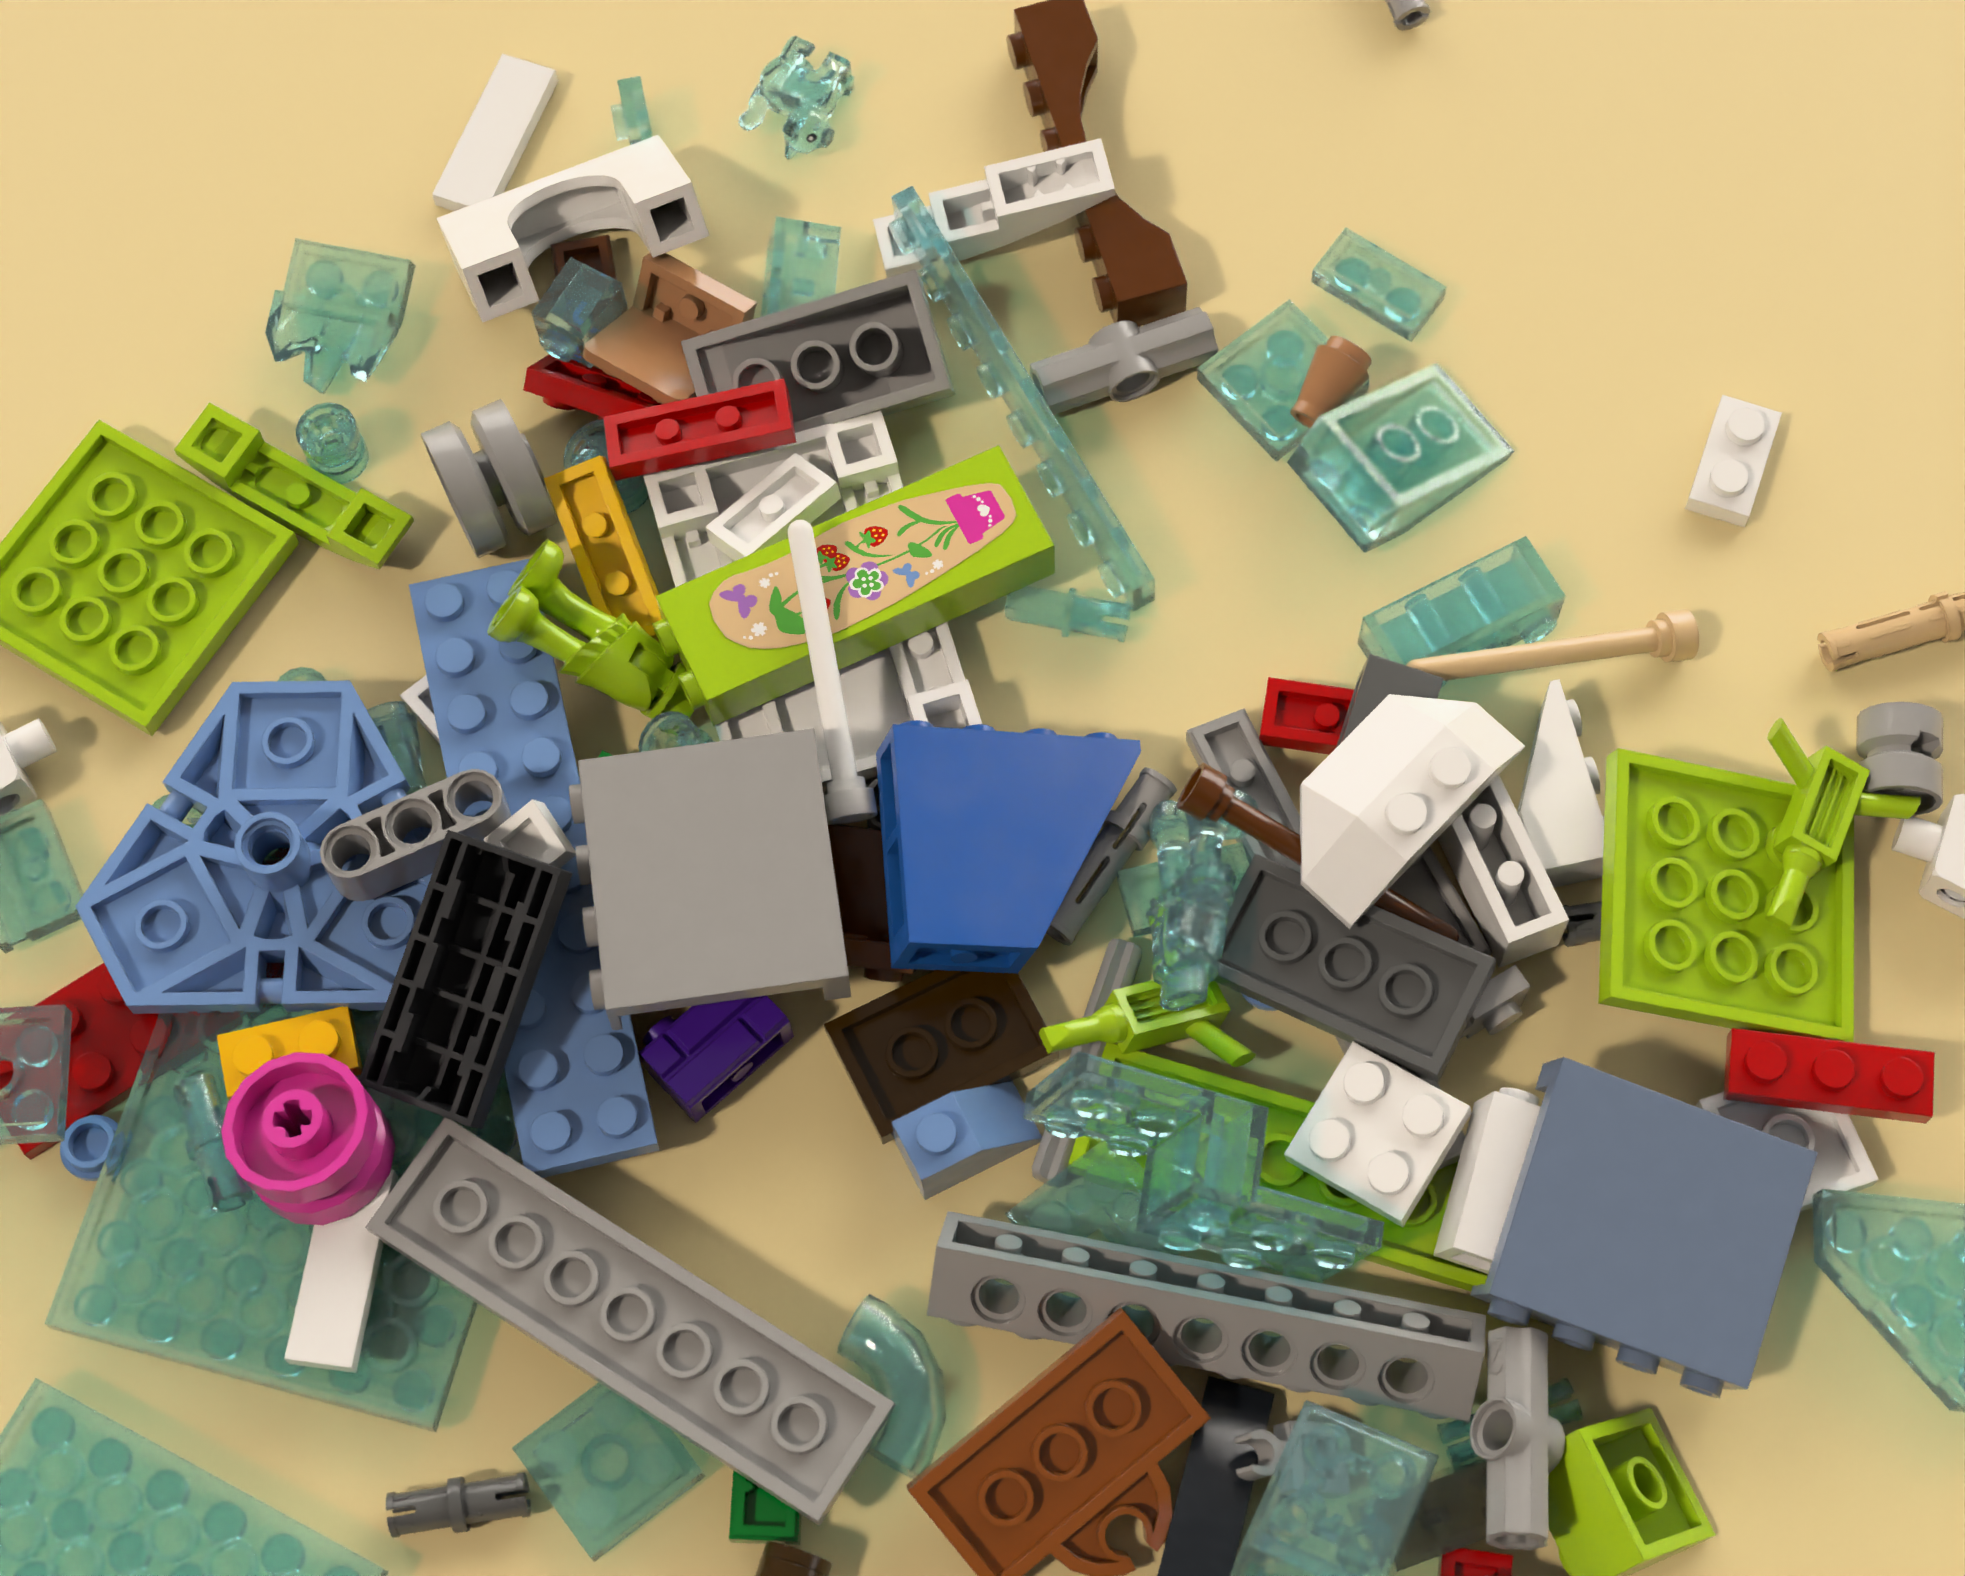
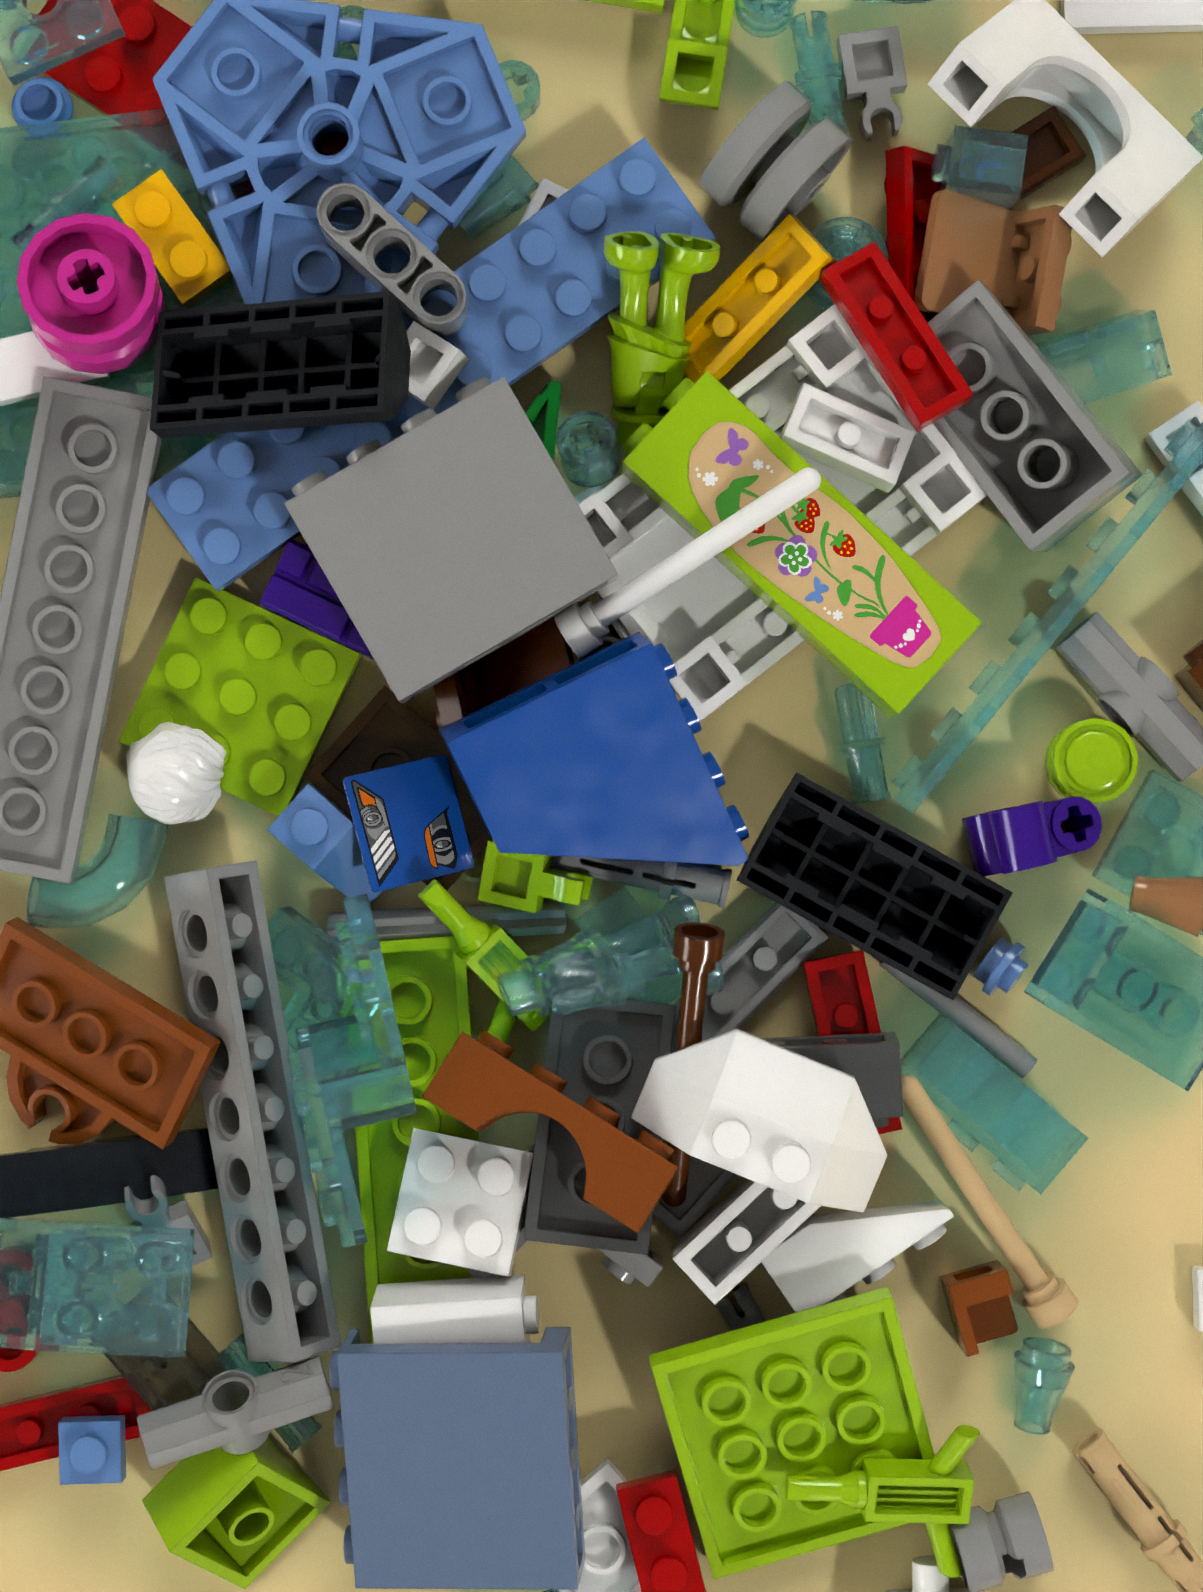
camera: 65 degrees right, 20 degrees up
none -> lime plate [118,577,362,816]
none -> white hair [126,722,227,824]
none -> blue sticker [343,754,474,893]
none -> dark orange arch [422,1030,679,1233]
none -> lime plate [478,839,594,913]
none -> black piece [737,773,1013,1000]
none -> clear light blue pin [789,11,849,133]
none -> light grey plate [836,26,907,141]
none -> light grey bar [879,961,1037,1078]
none -> dark orange panel [939,1260,1018,1357]
none -> dark purple piece [962,797,1102,877]
none -> medium blue plate [973,938,1028,996]
none -> clear light blue cone [1014,1337,1075,1435]
none -> lime wheel [1044,718,1139,804]

